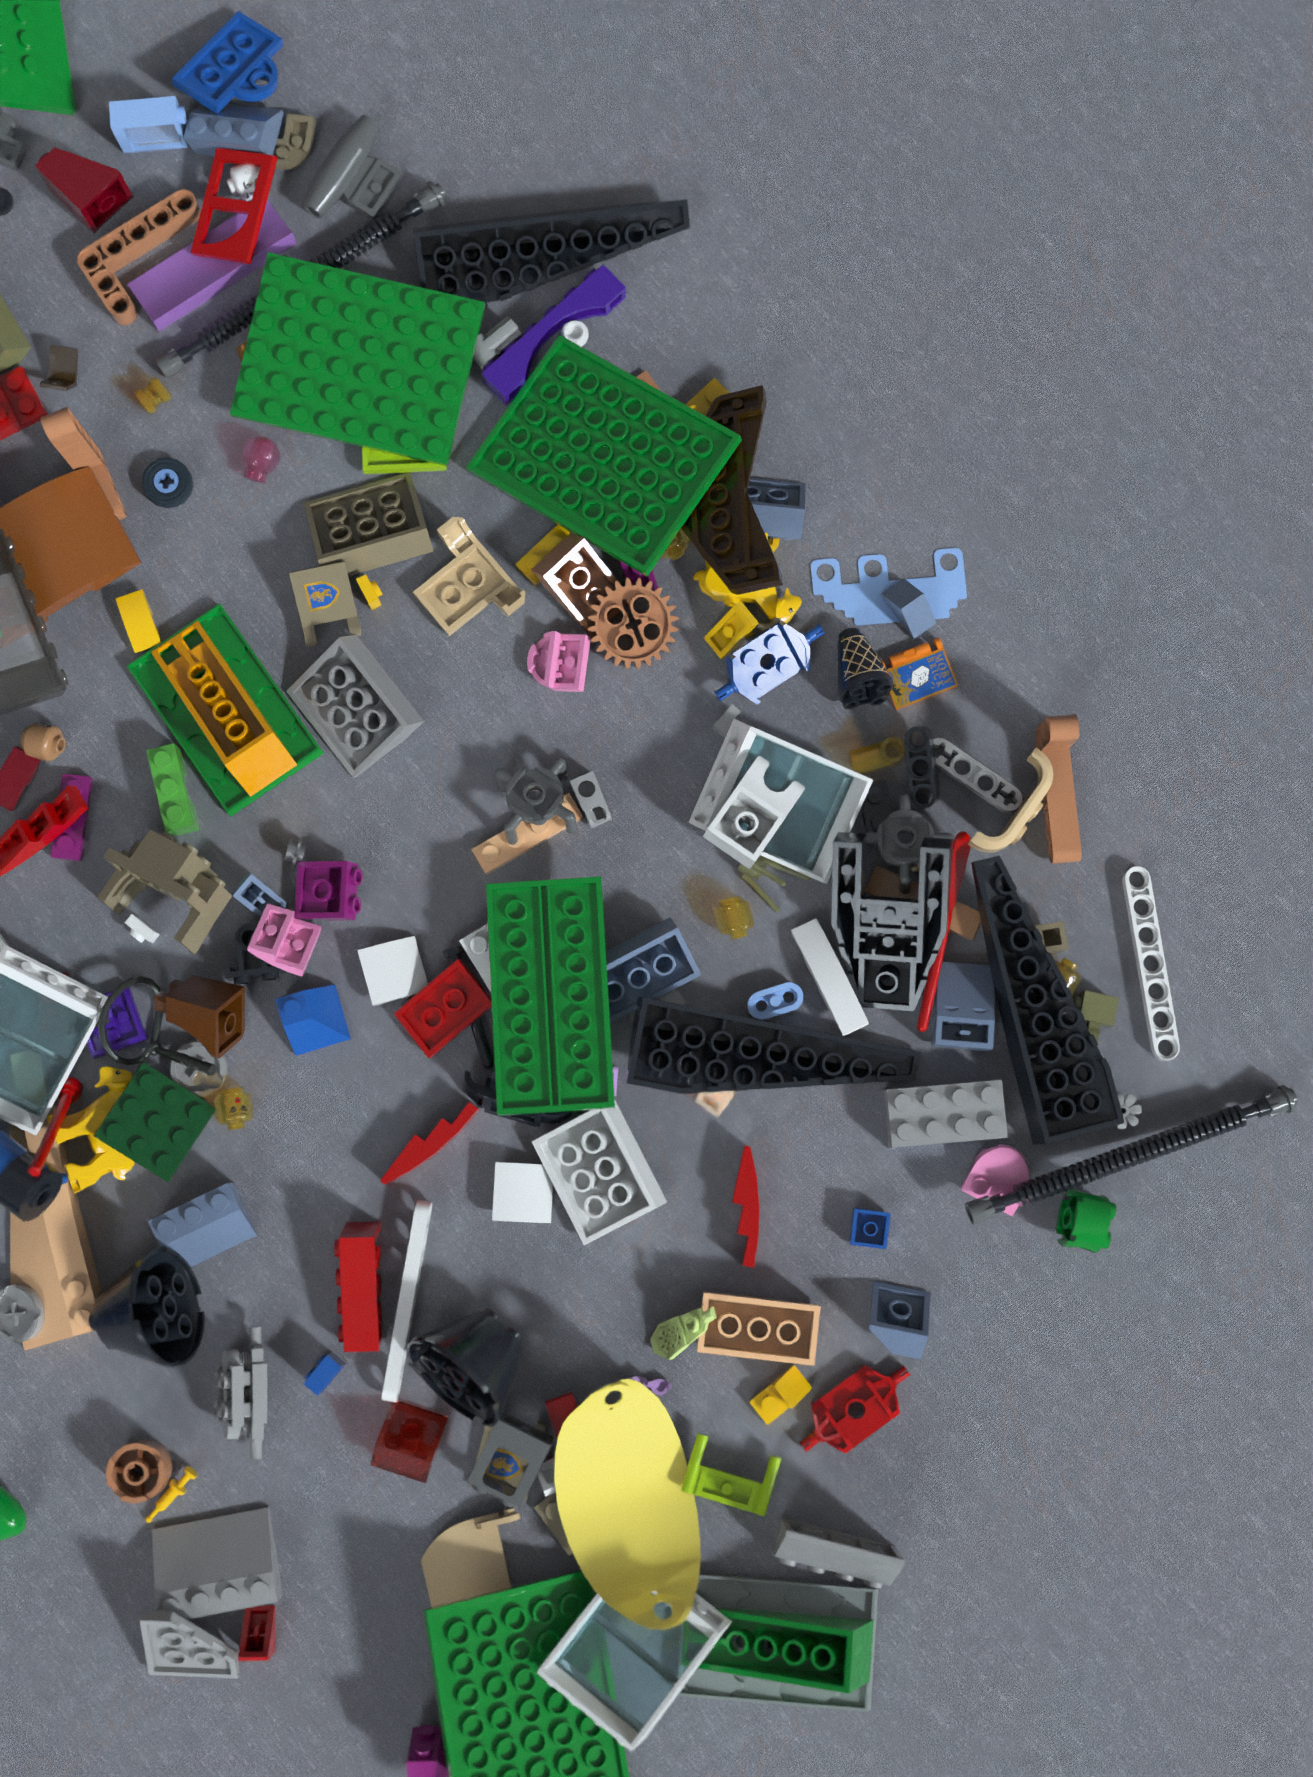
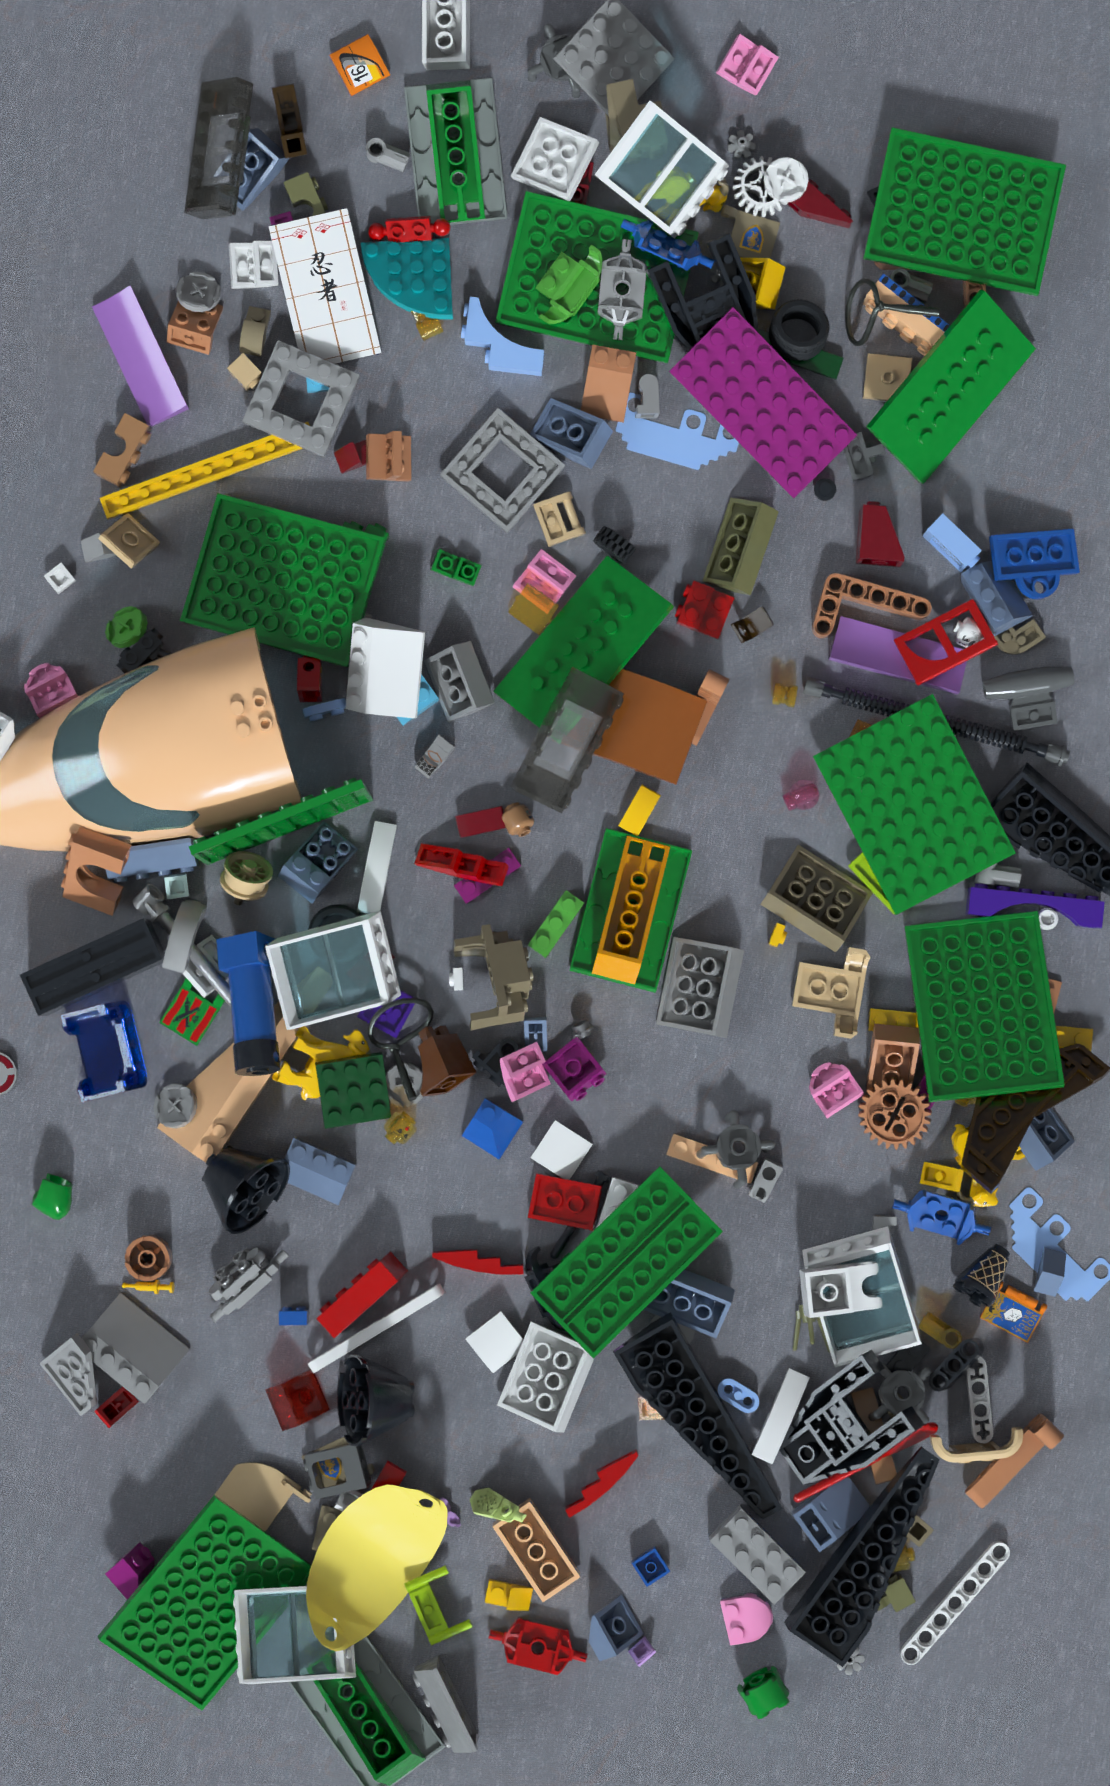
camera: 50 degrees right, 5 degrees up
red piece [28,1078,83,1176] -> none
black bush [142,457,193,508] -> none
dark tan flag [289,561,362,647] -> none
clear yellow head [714,896,755,940] -> none
black hose [965,1085,1298,1225] -> none
none -> lavender slope [628,1636,656,1667]

